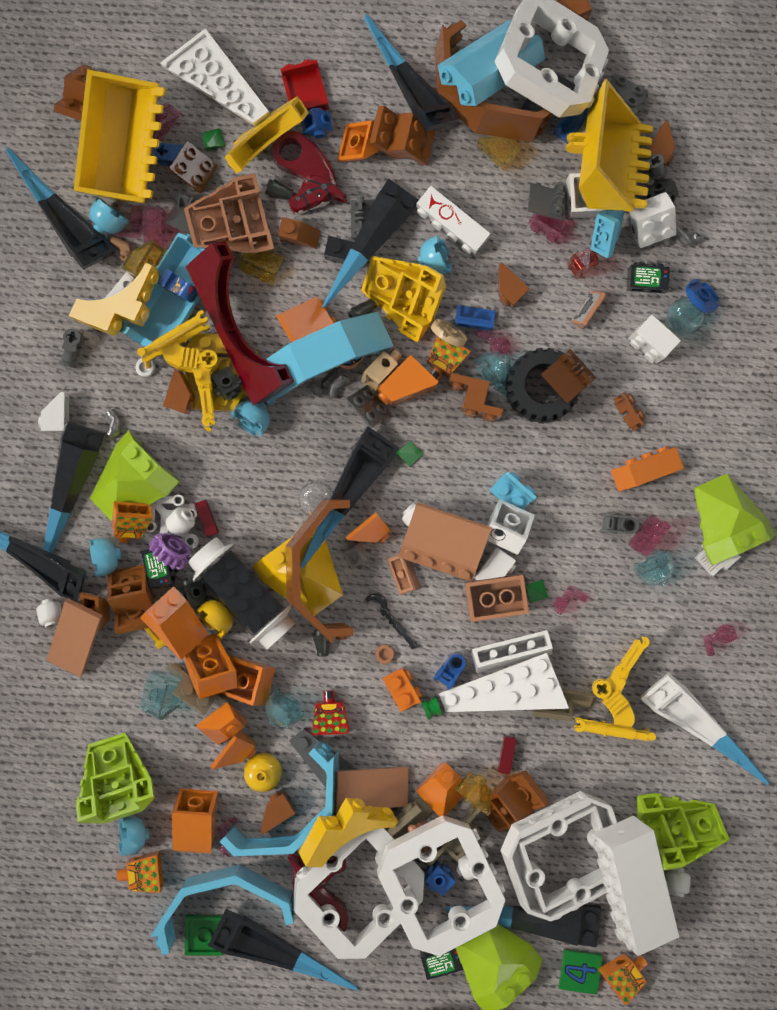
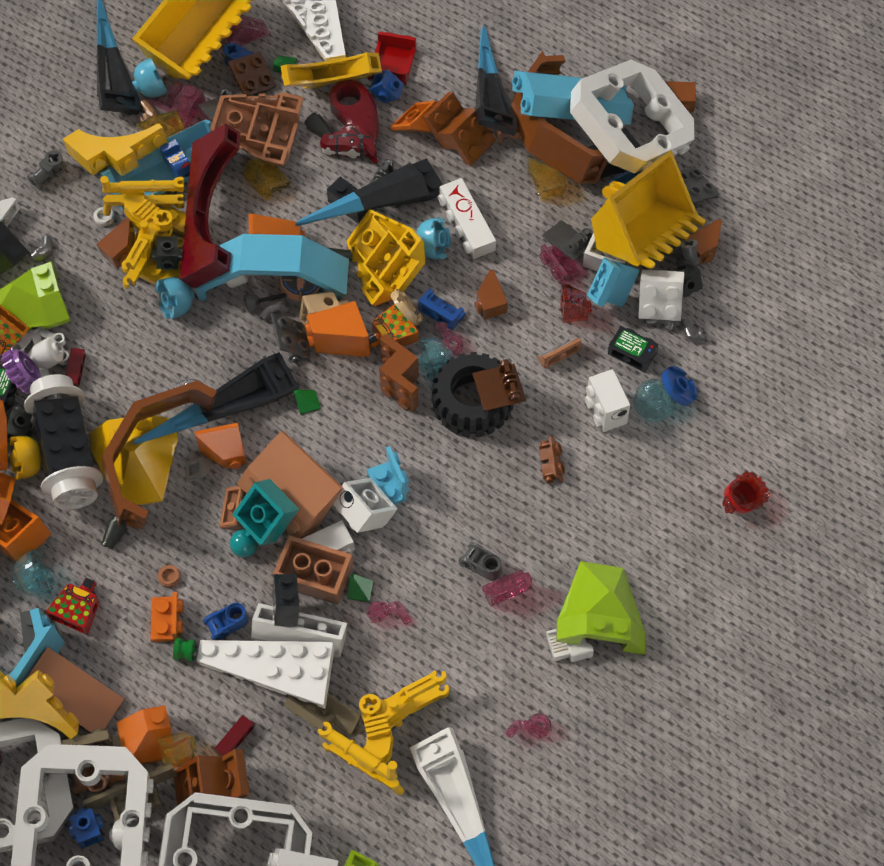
camera: 30 degrees right, 25 degrees down
dark orange slope [278,217,321,249] -> none
black piece [365,593,417,649] -> none
orange wedge [611,446,684,492] -> none
clear light blue cylinder [634,549,674,586] -> none
none -> teal brick [230,479,300,558]
none -> black brick [272,574,299,626]

